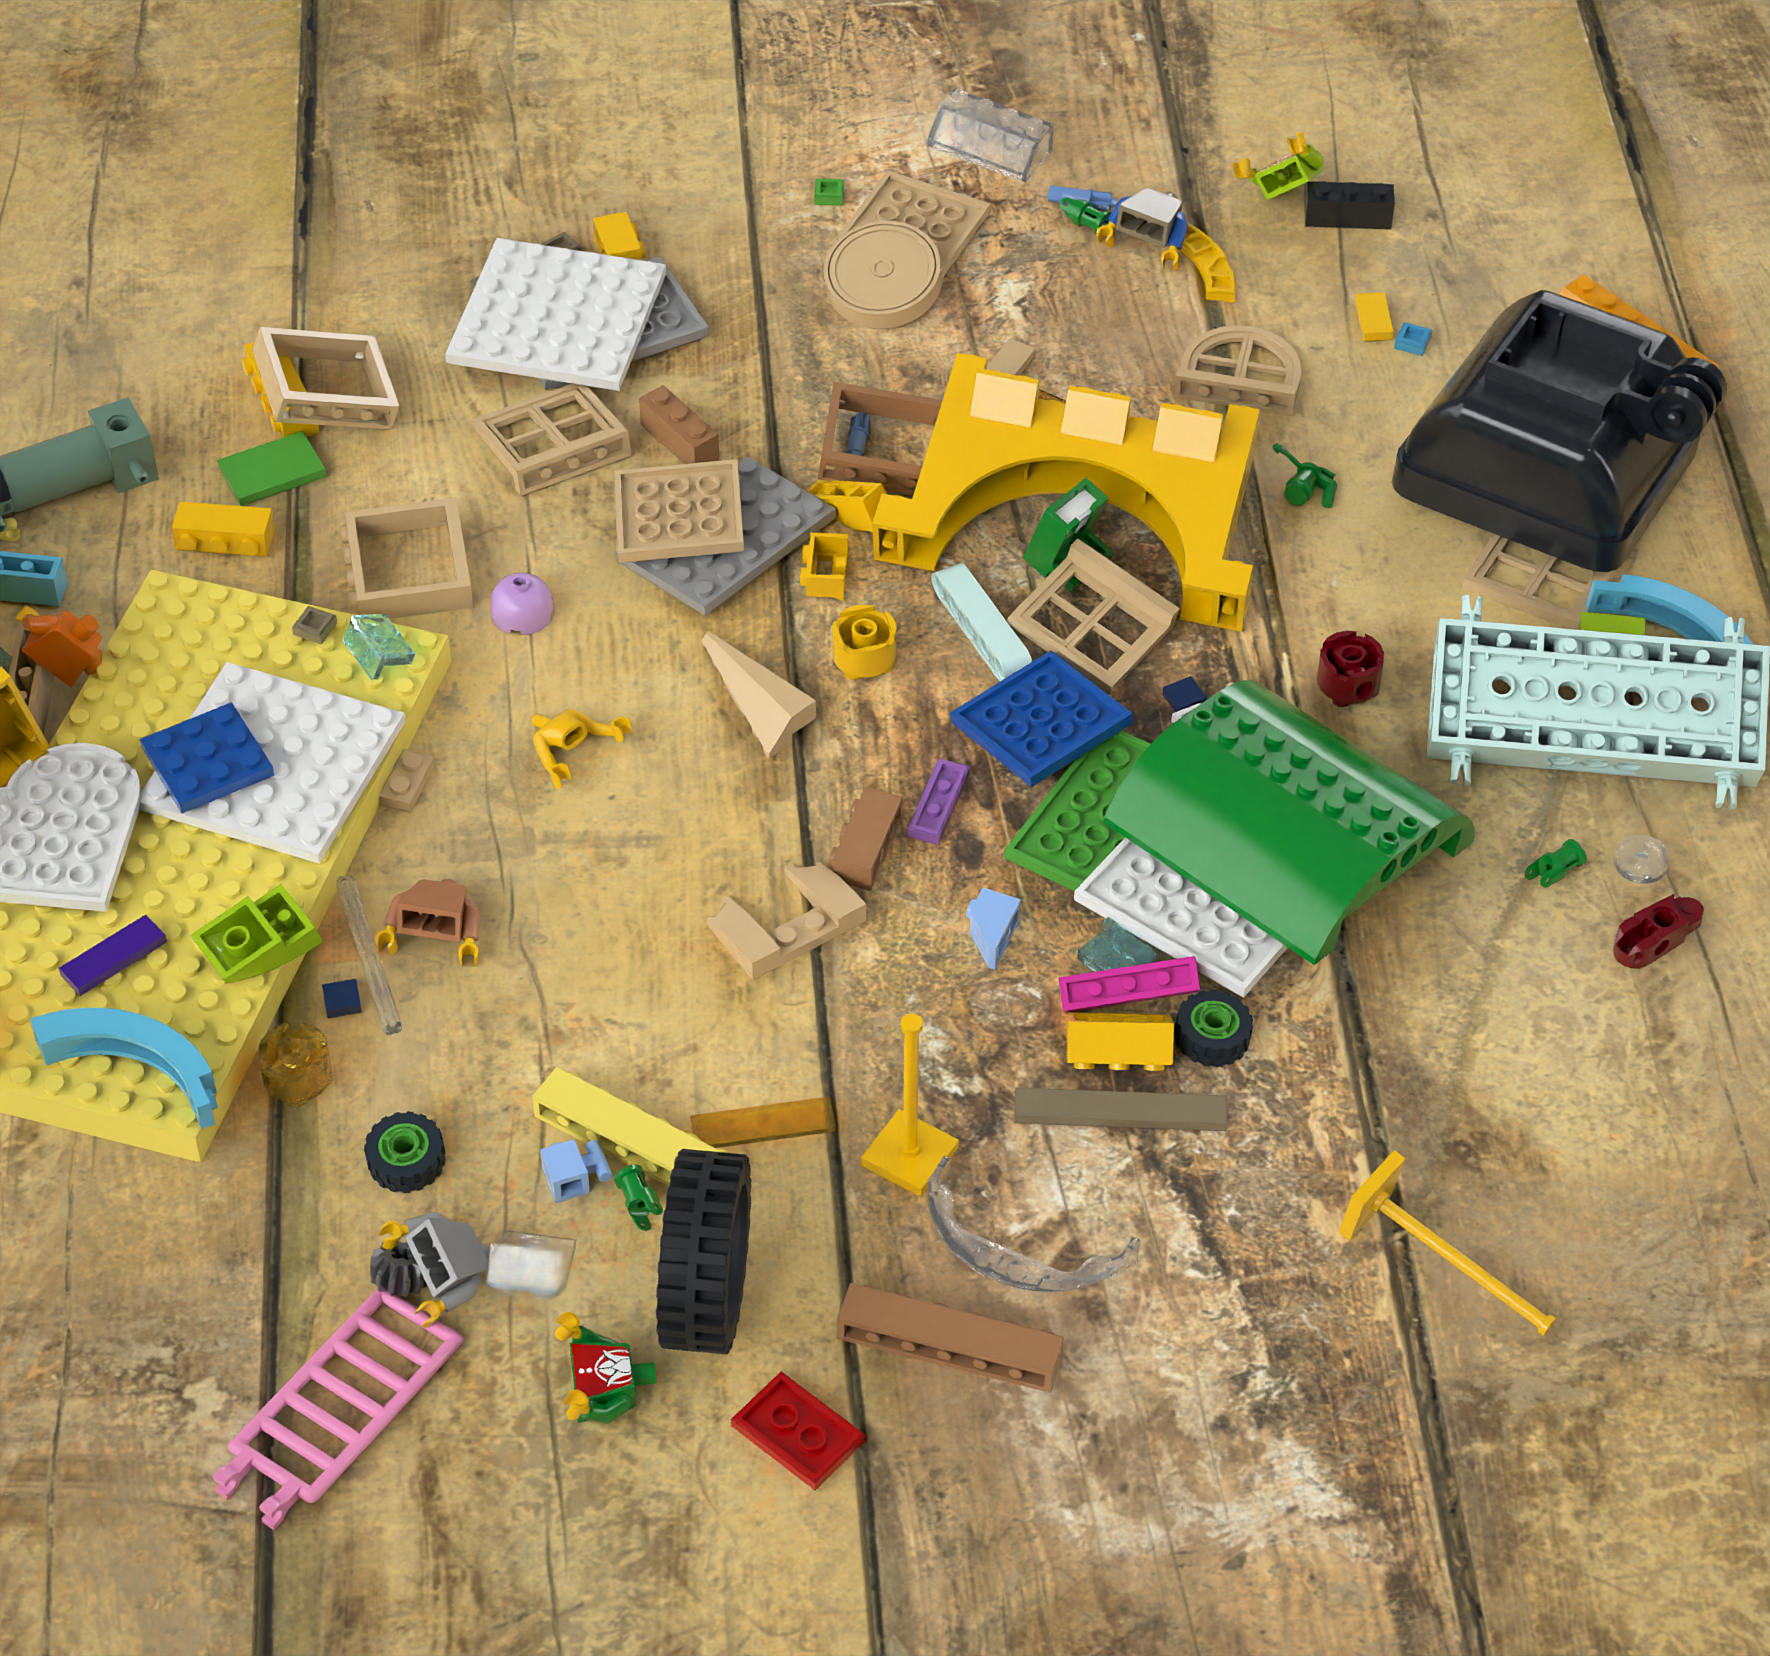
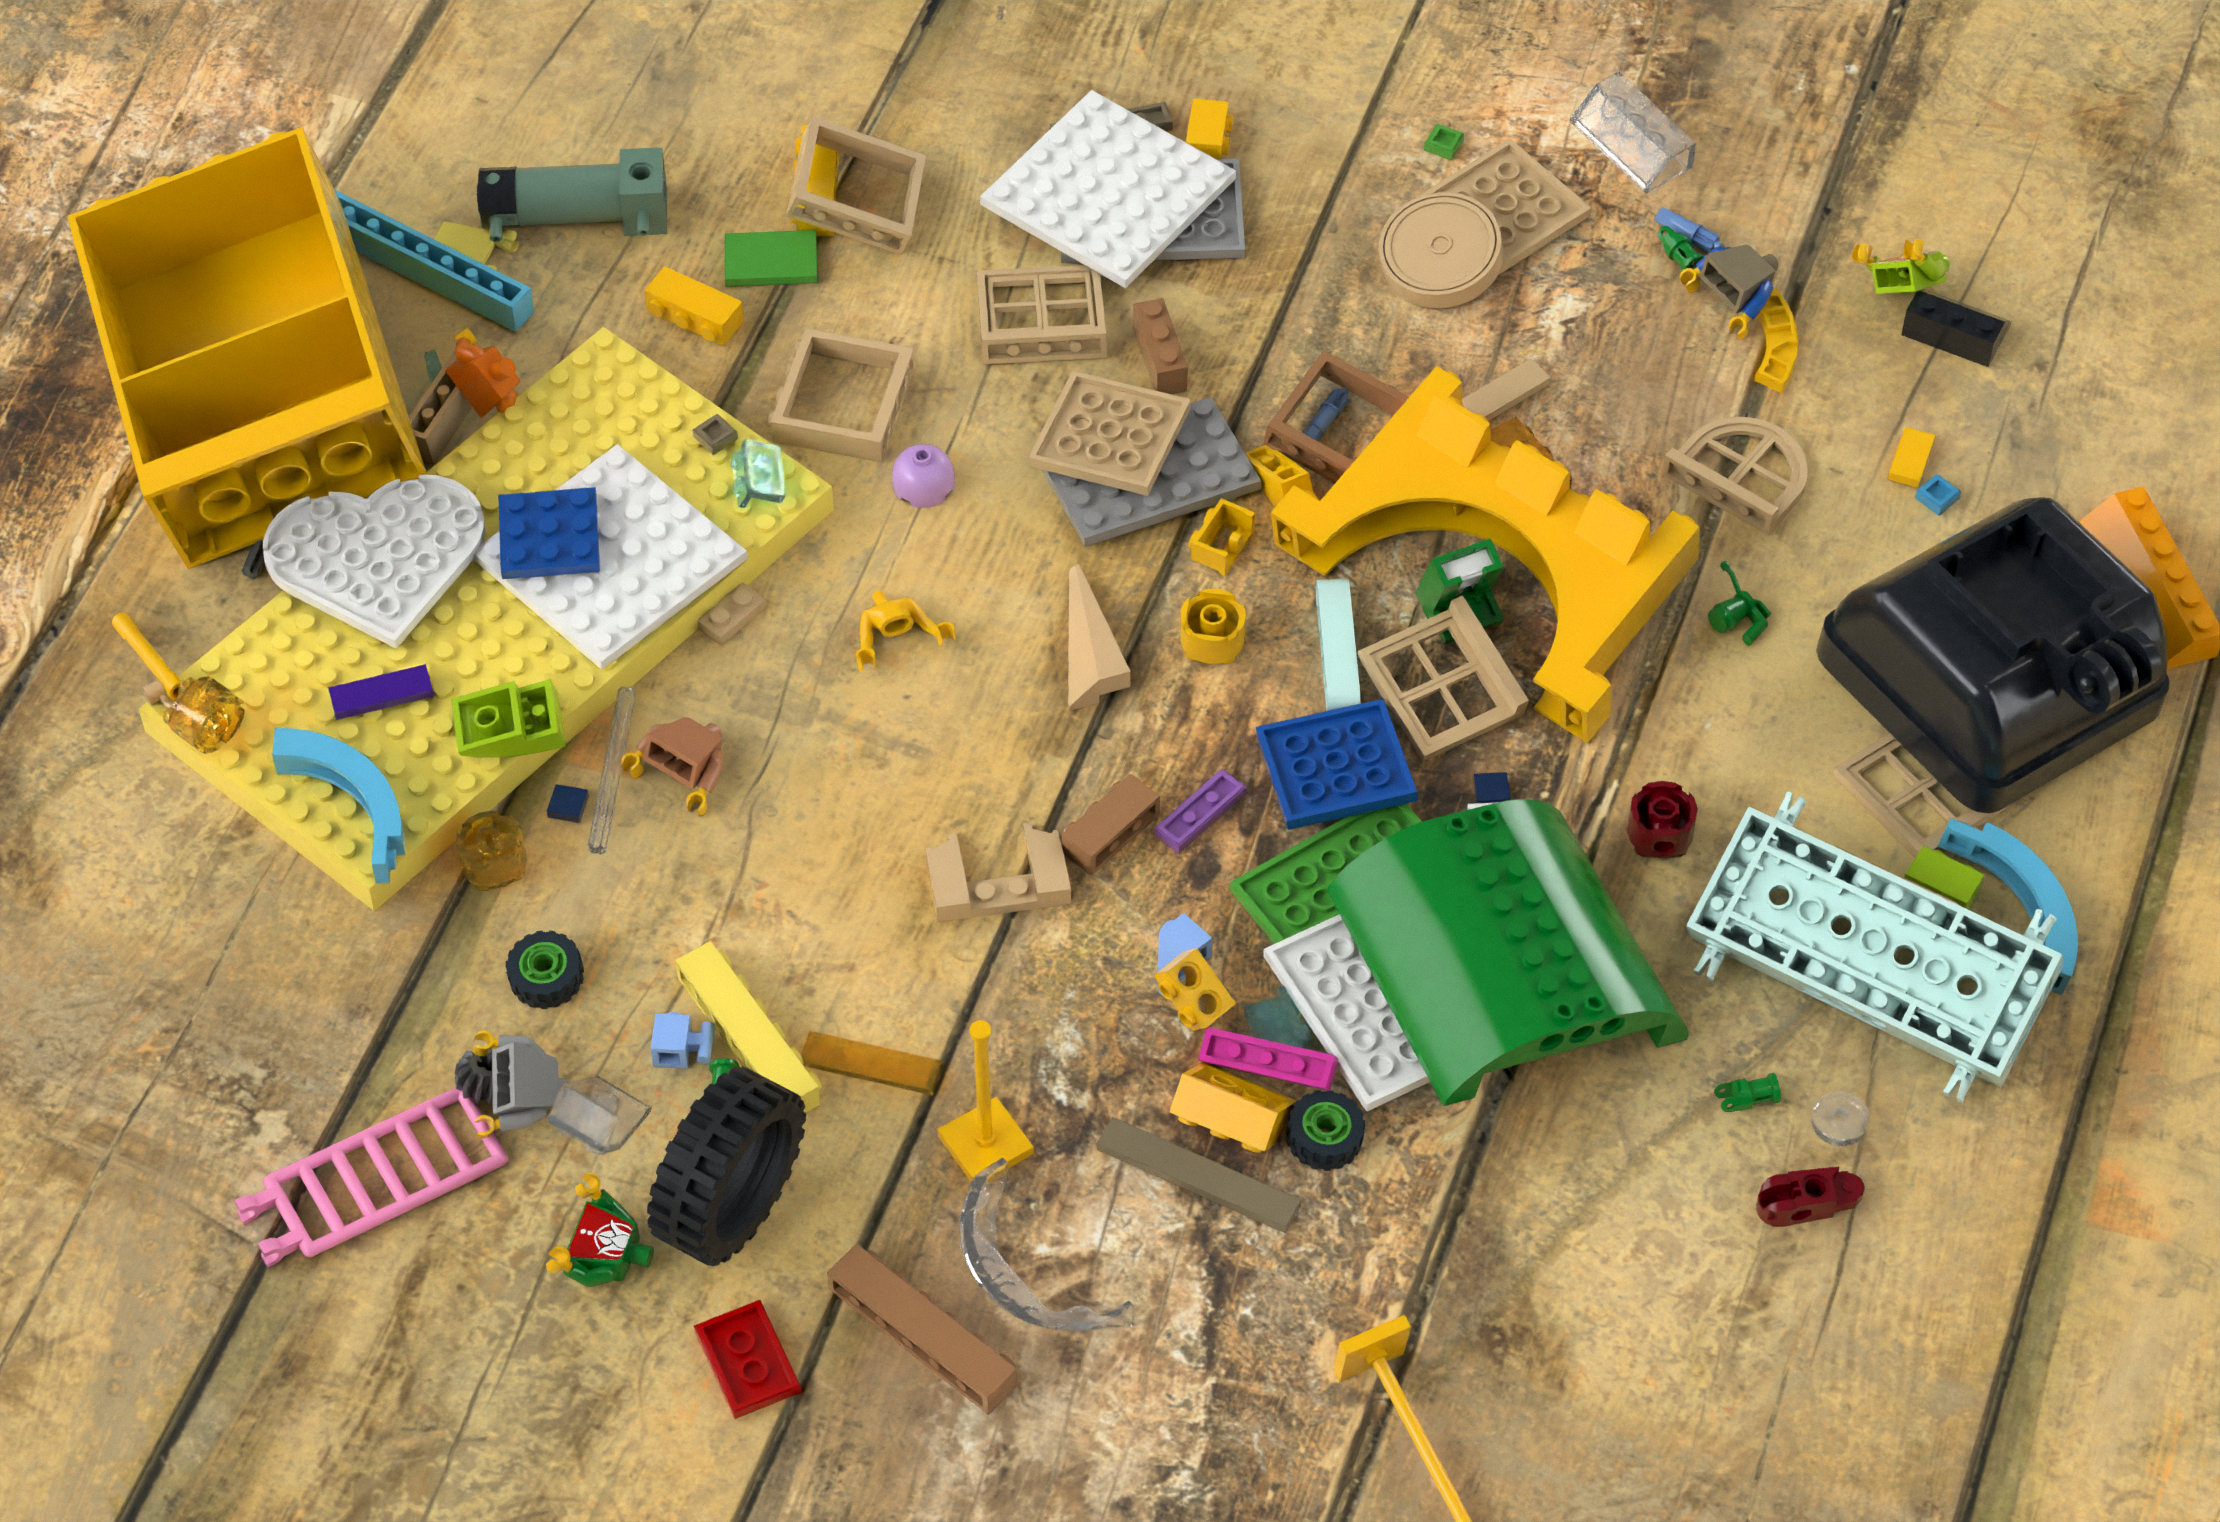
camera: 25 degrees right, 5 degrees up
none -> yellow brick [1153,948,1236,1031]

